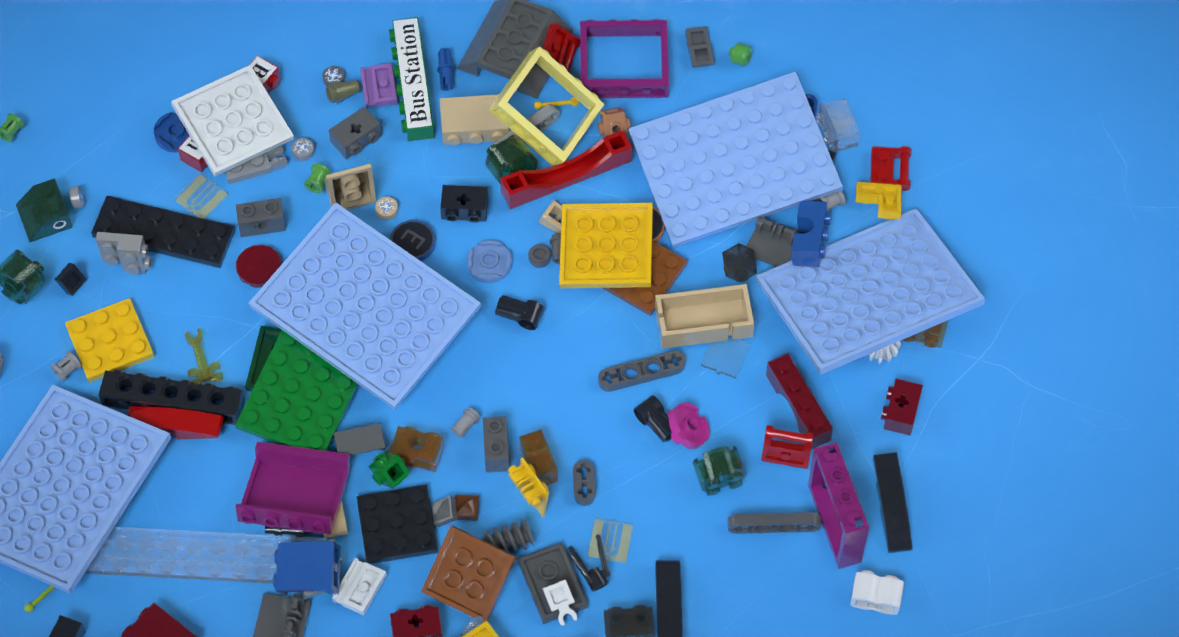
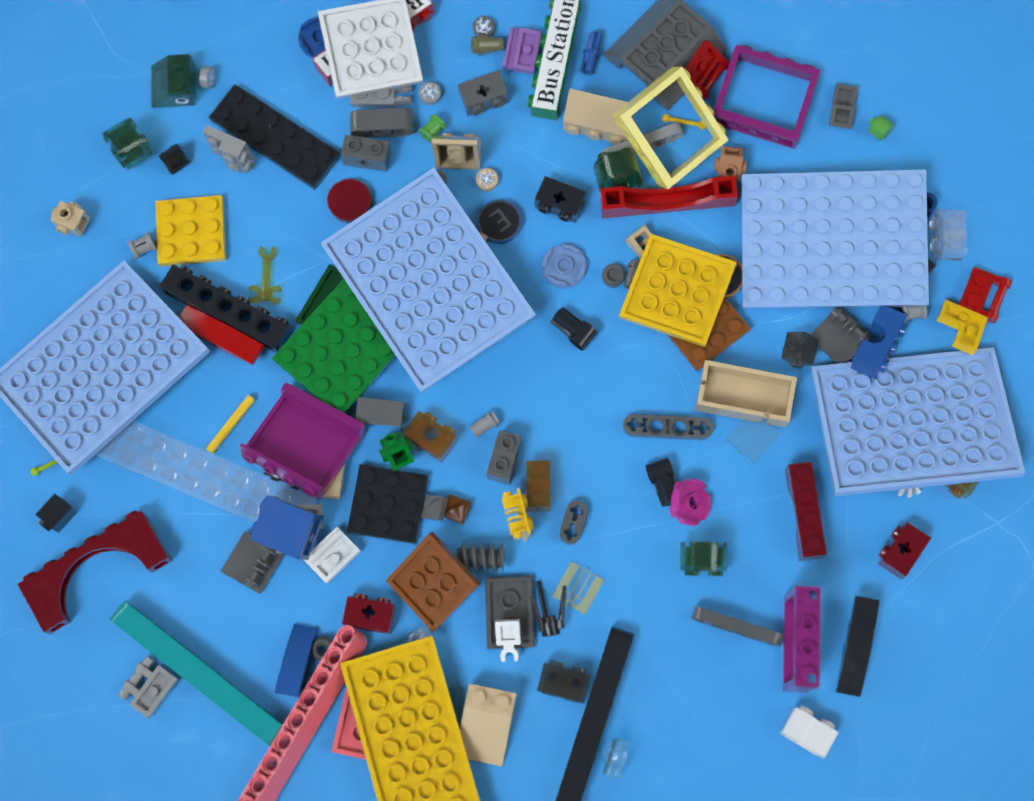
camera: 25 degrees right, 15 degrees up
clear light blue piece [175,173,229,219] -> none
red plate [761,425,814,469] -> none
none -> yellow bar [206,395,255,454]
none -> dark grey beam [350,108,414,138]

